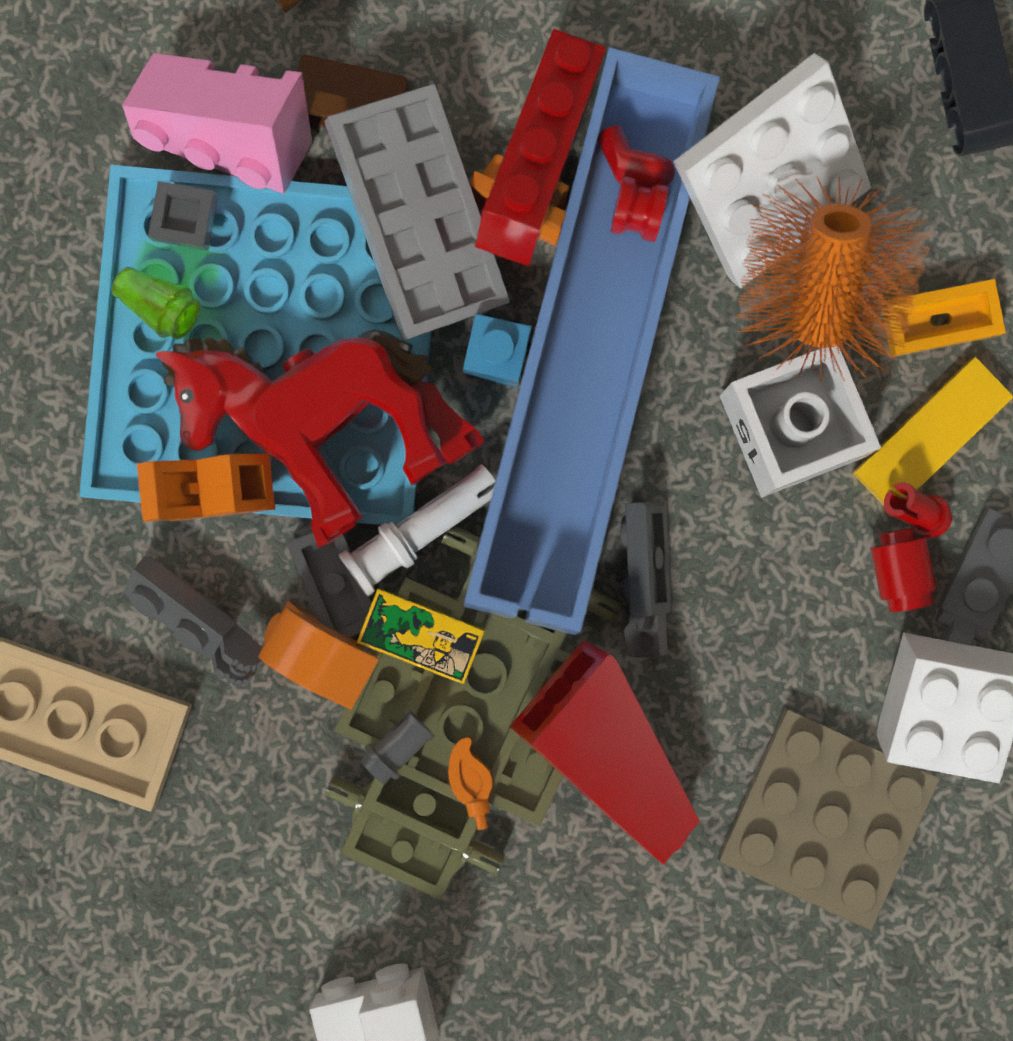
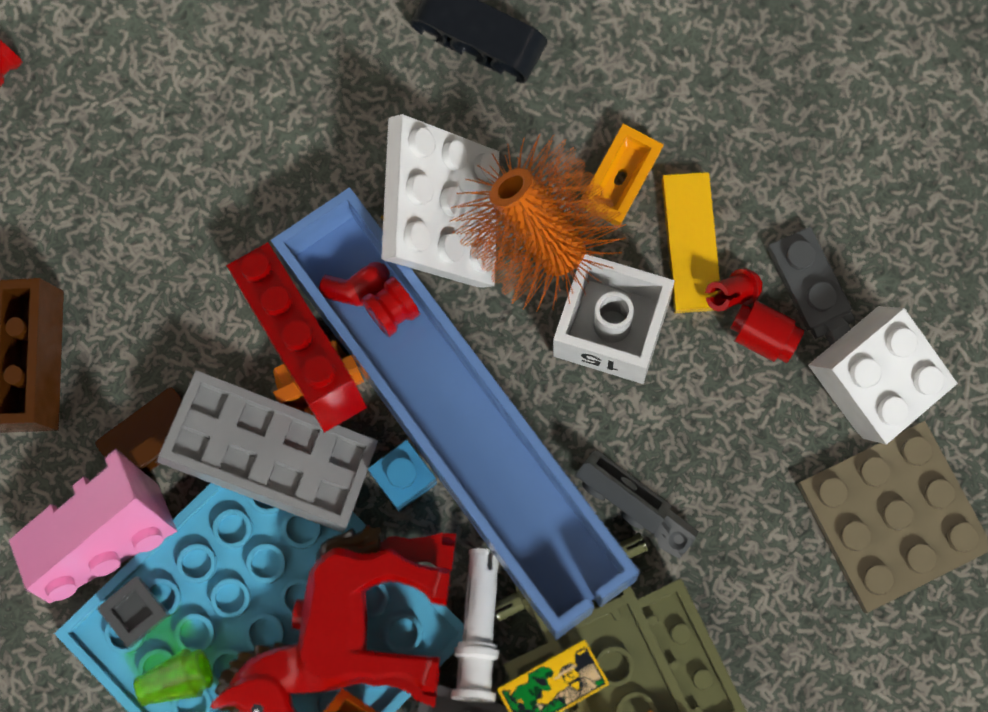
camera: 55 degrees left, 10 degrees down
red slope [509,640,700,865] -> none

